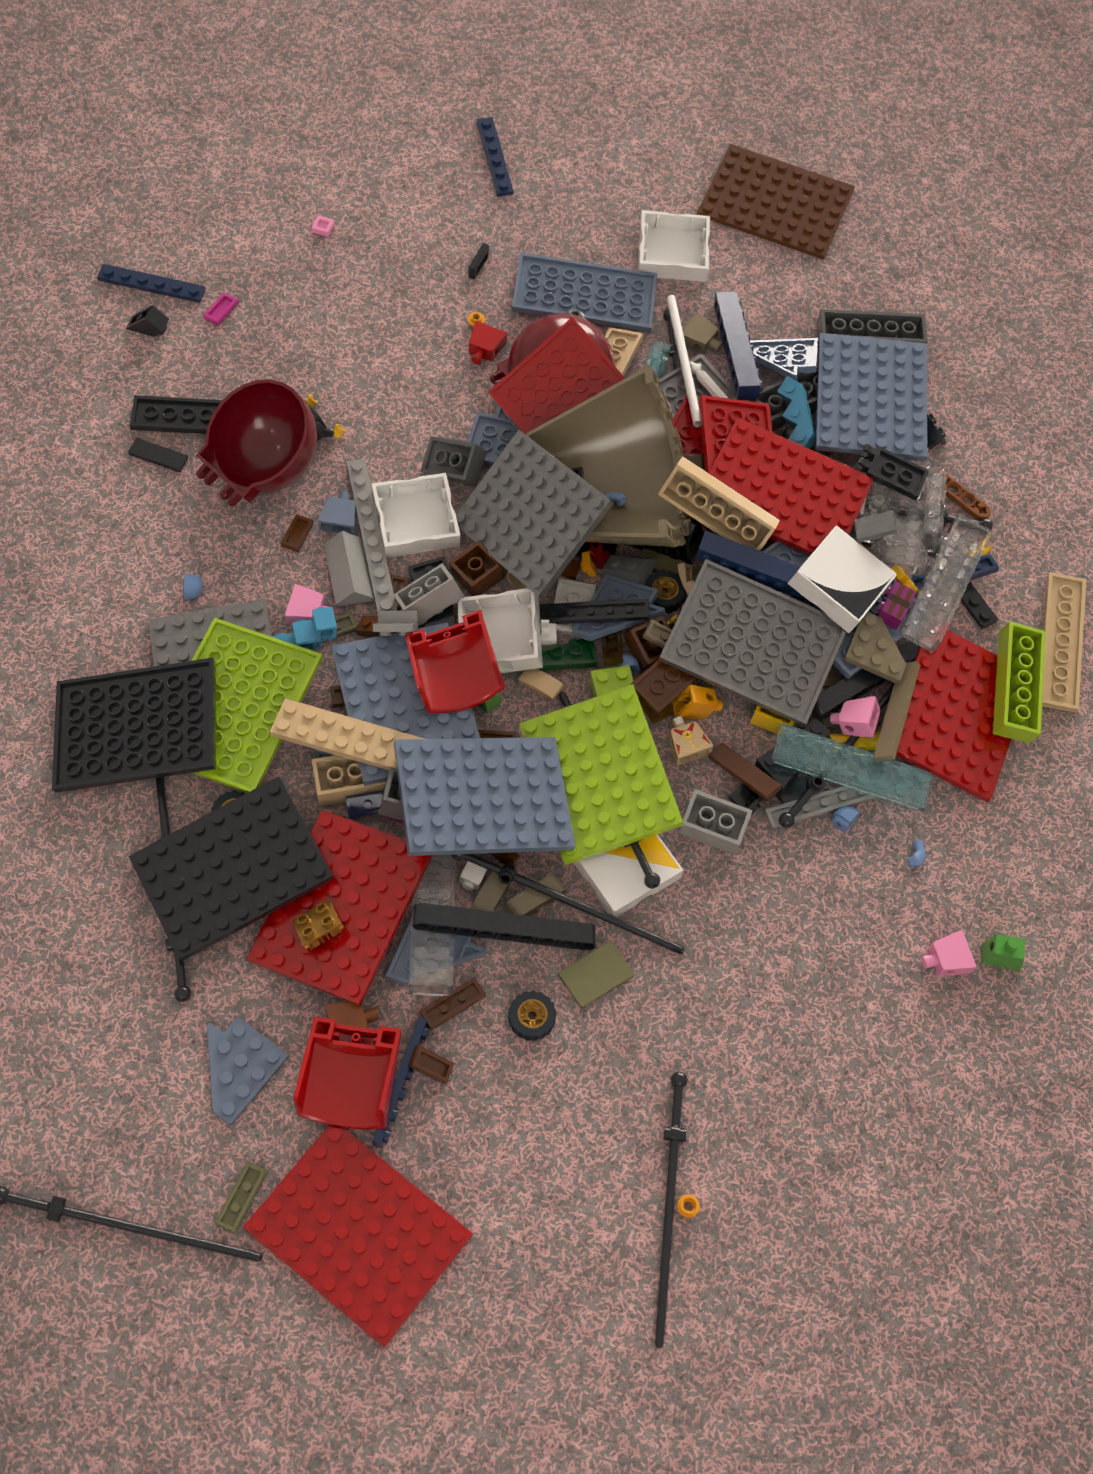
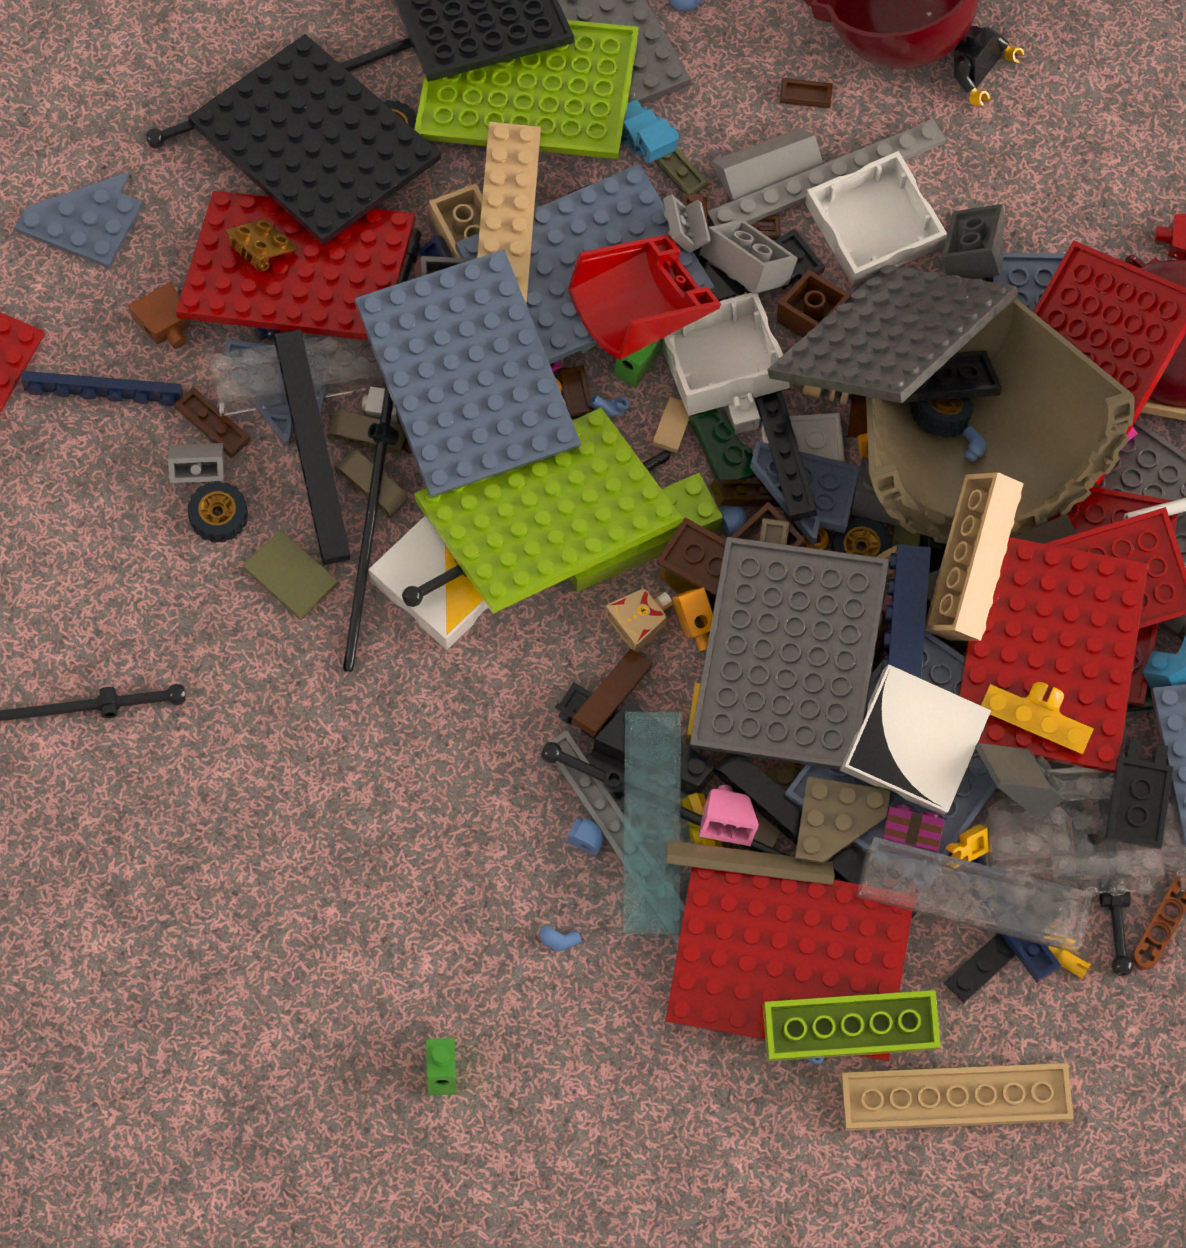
camera: 80 degrees right, 5 degrees up
bright pink torso [285,584,334,625] -> none
red windscreen [293,1017,402,1130] -> none
sand blue torso [318,491,356,535] -> none
reddish brown tile [408,1045,454,1084] -> none
light orange plate [677,1195,700,1218] -> none
light grey brick [678,789,753,855] -> none
bright pink torso [921,930,977,976] -> none
none -> light grey brick [168,443,225,483]
none -> medium blue arm [589,394,630,418]
none -> yellow plate [981,682,1094,754]

